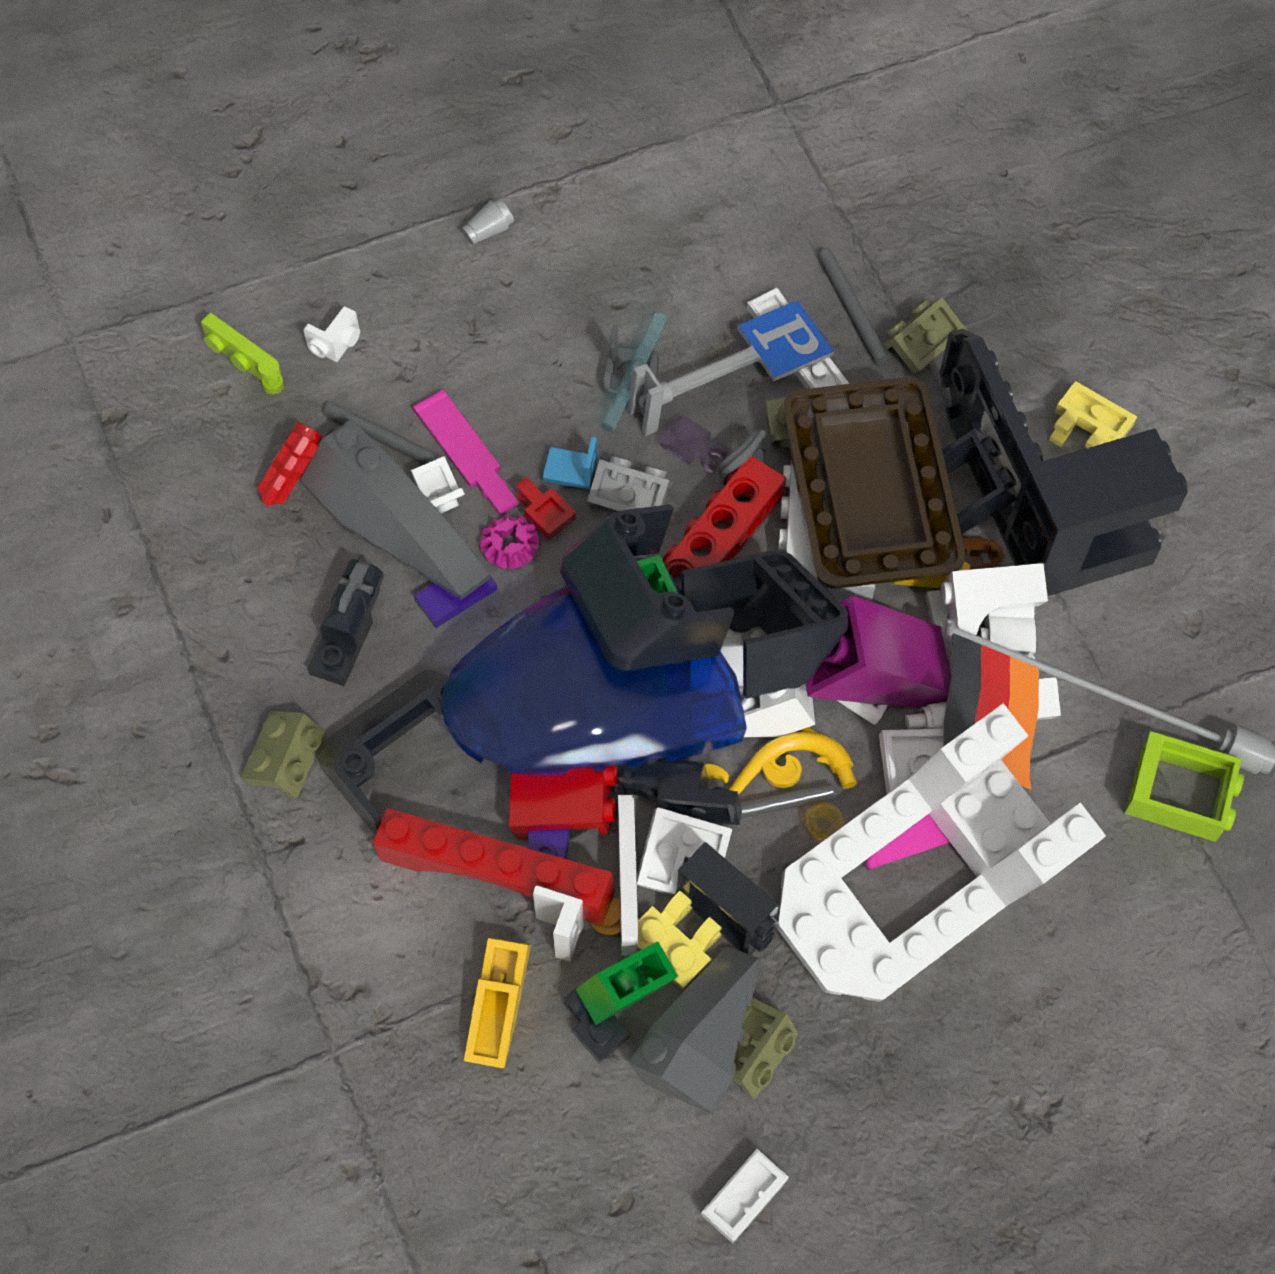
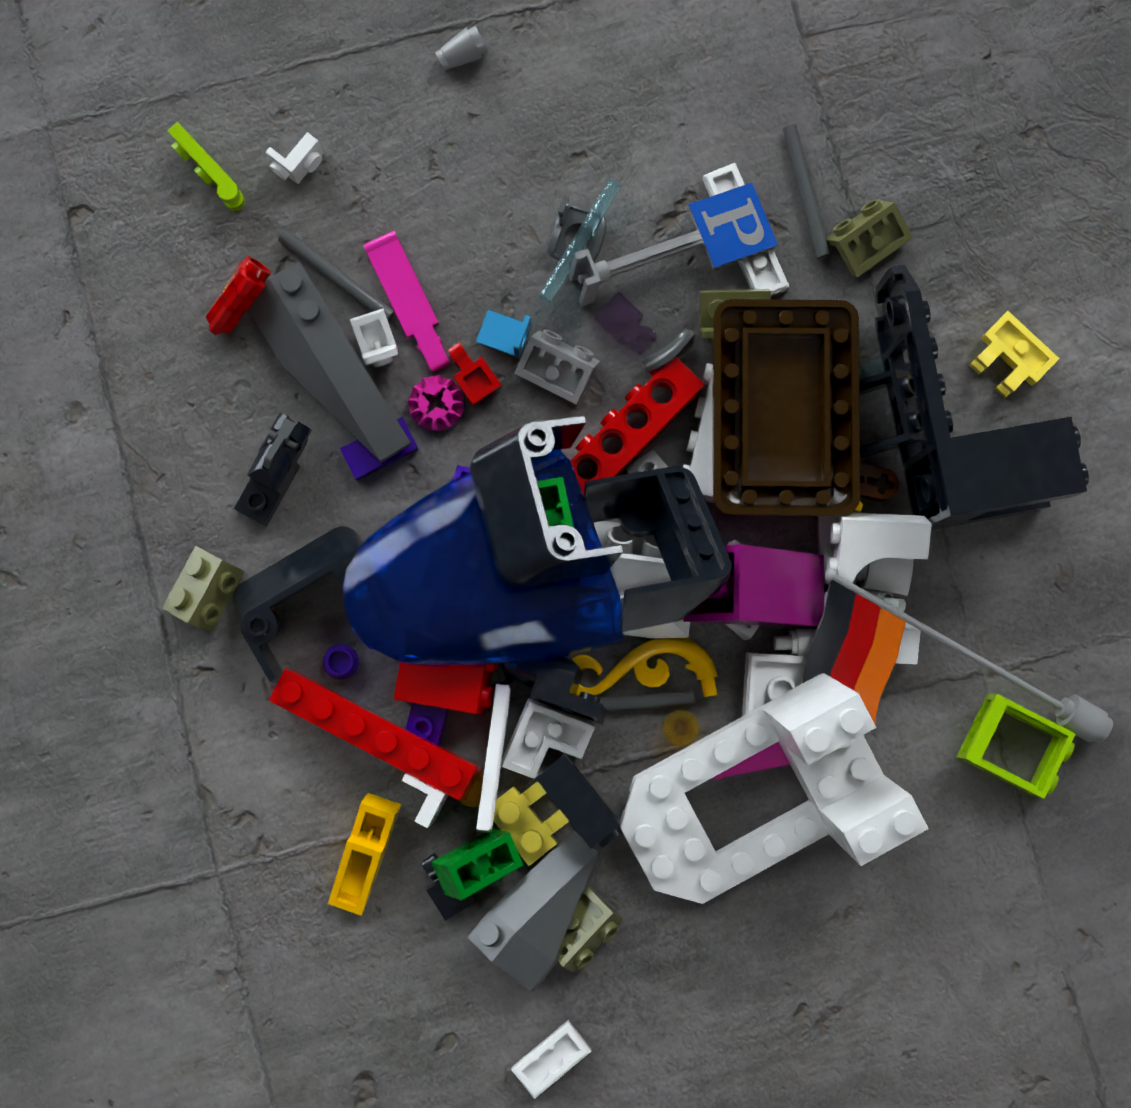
camera: 15 degrees right, 20 degrees up
none -> dark purple plate [323,644,359,680]

